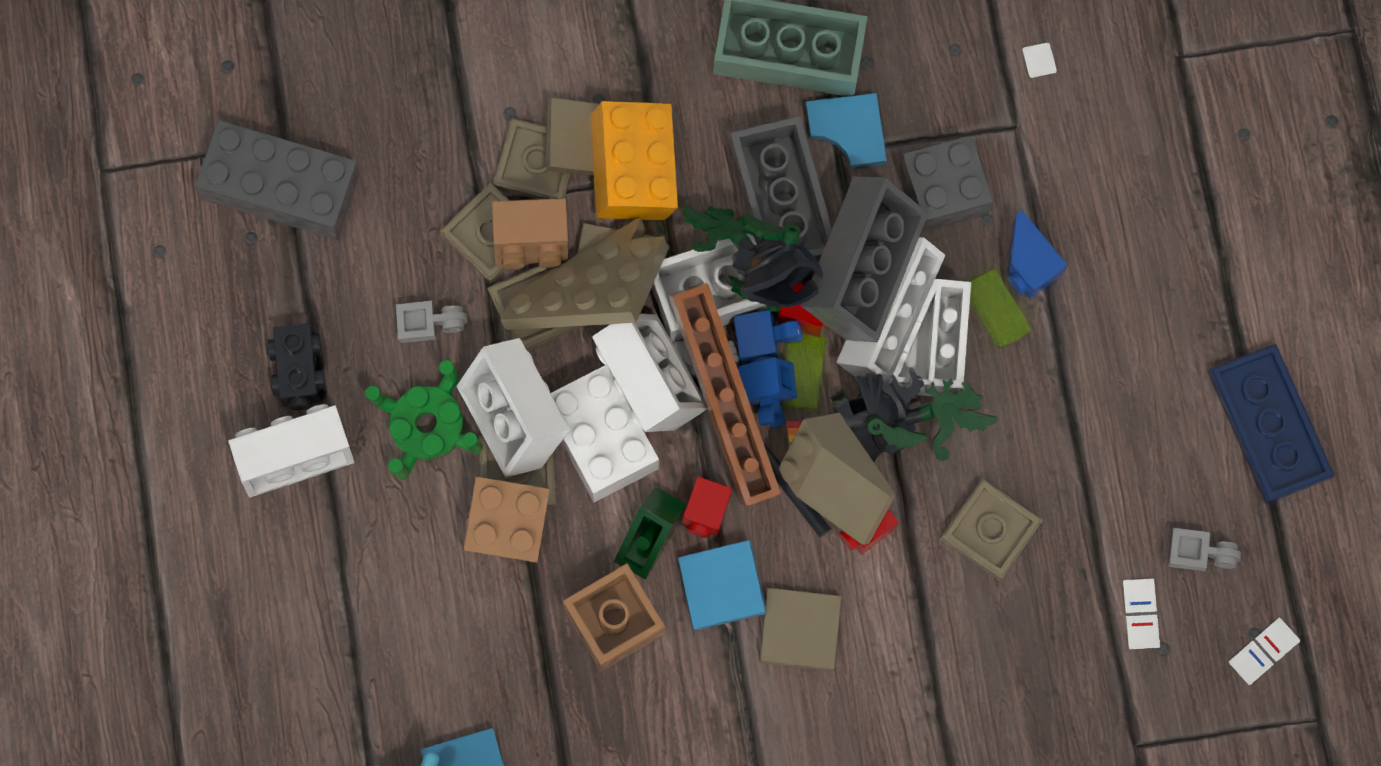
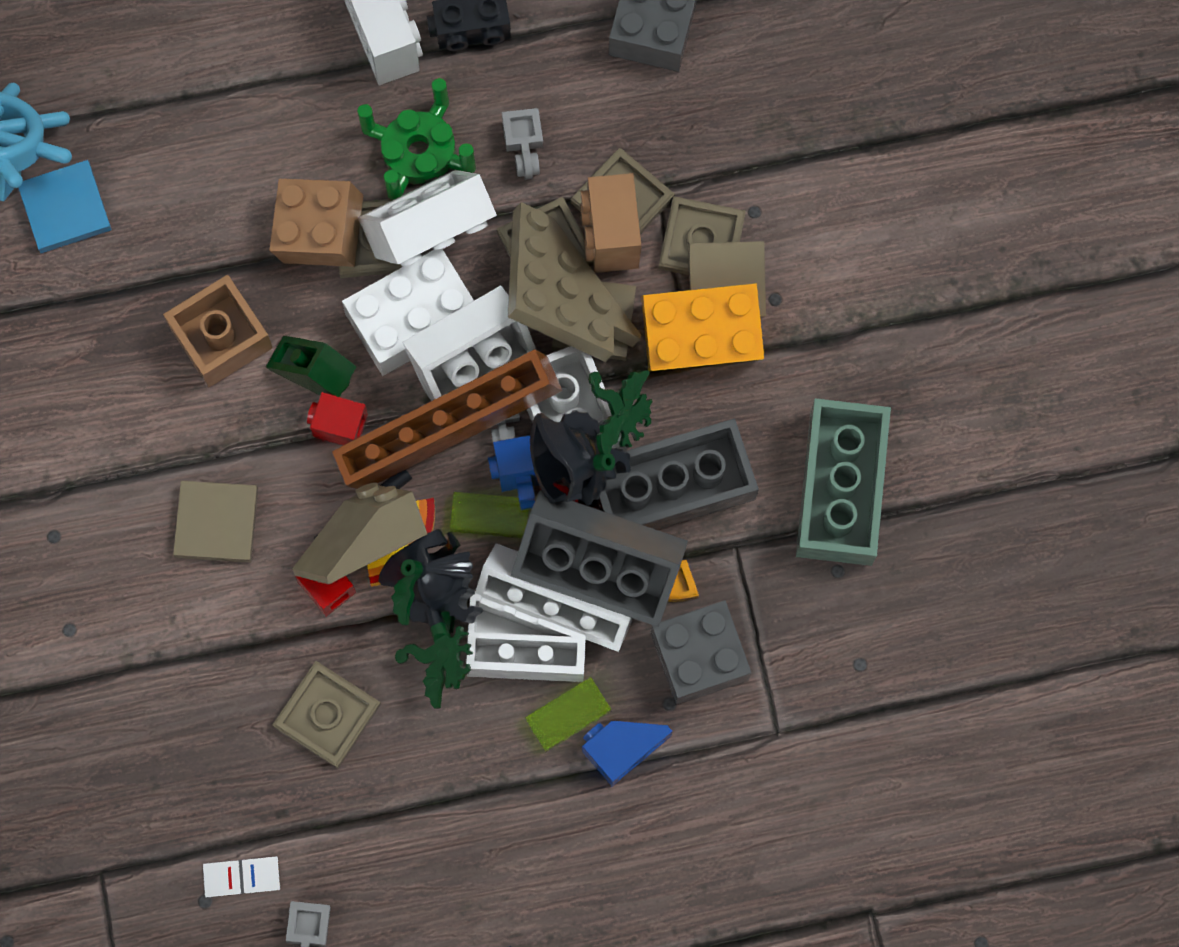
camera: 90 degrees right, 0 degrees up
dark azure tile [678,540,767,631] -> none
blue brick [737,357,798,428] -> none
dark azure tile [805,93,887,169] -> none
white sticker [1022,43,1057,78] -> none

